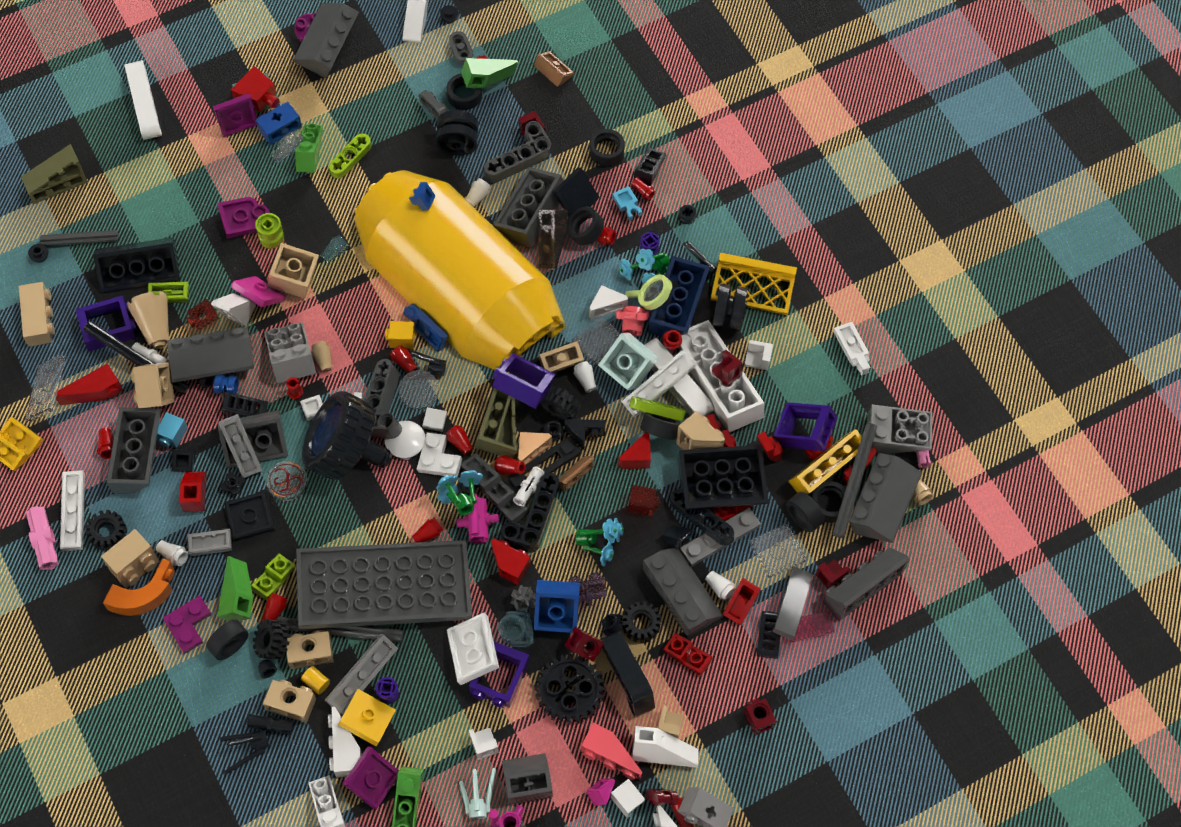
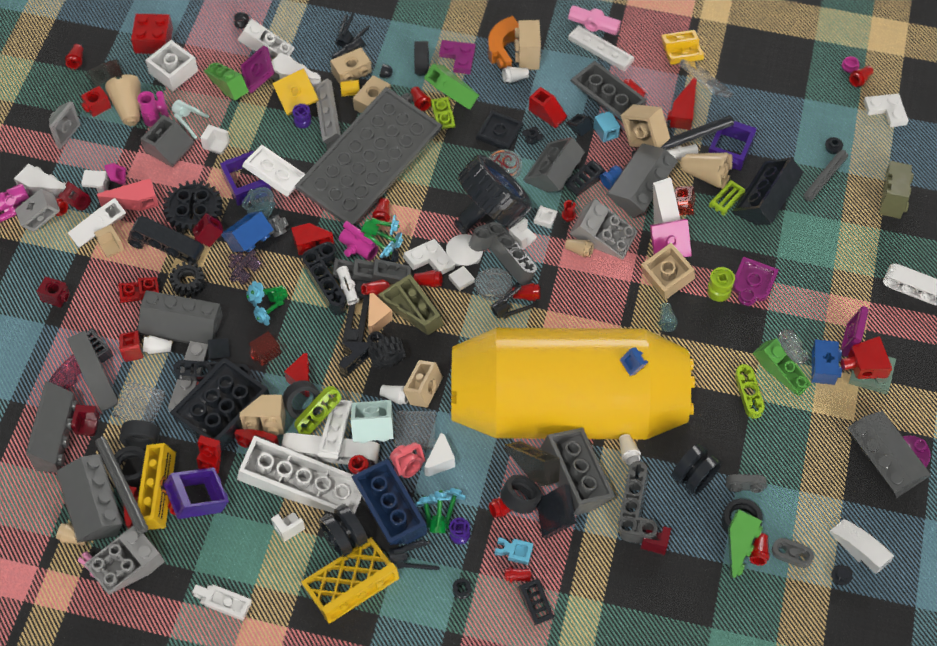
camera: 135 degrees right, 5 degrees down
tan brick [19,282,55,347] -> none
black tyre [86,510,127,551] -> none
light grey plate [187,529,232,556] -> none
light grey plate [219,414,262,478] -> none
black tyre [253,619,290,660] -> none
yellow brick [385,321,415,349] -> none
blue hinge [403,304,448,351] -> none
dark purple window [492,353,556,409] -> none
medium nougat slope [534,51,575,87] -> none
medium nougat slope [558,456,594,492] -> none
black tyre [589,129,625,166] -> none
black plate [602,614,623,636] -> none
yellowish green piece [625,274,672,310] -> none
dark red panel [712,350,743,386] -> none

